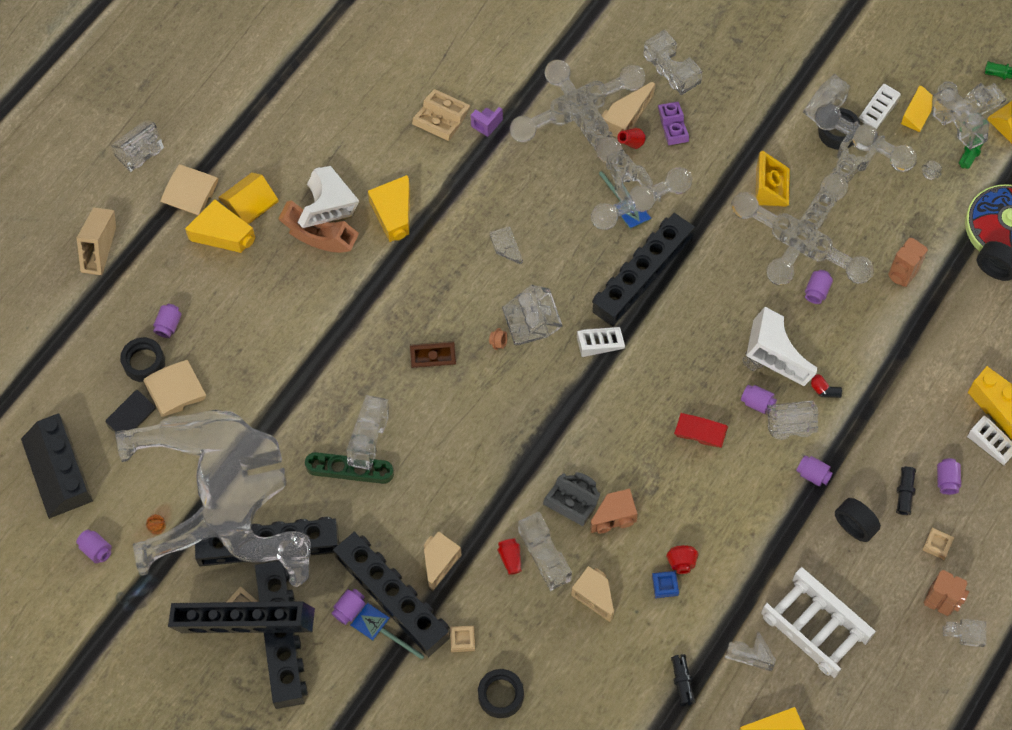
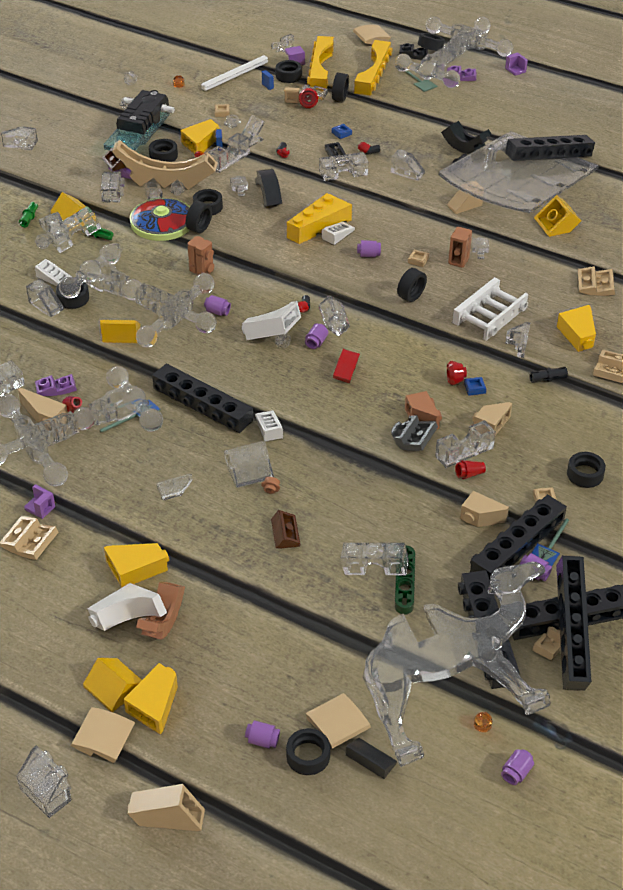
camera: 95 degrees left, 20 degrees down
black slope [21,413,93,519] -> none
medium lavender brick [796,455,833,487] -> none
black pin [896,466,916,515] -> none
yellow slope [901,86,937,132] -> none

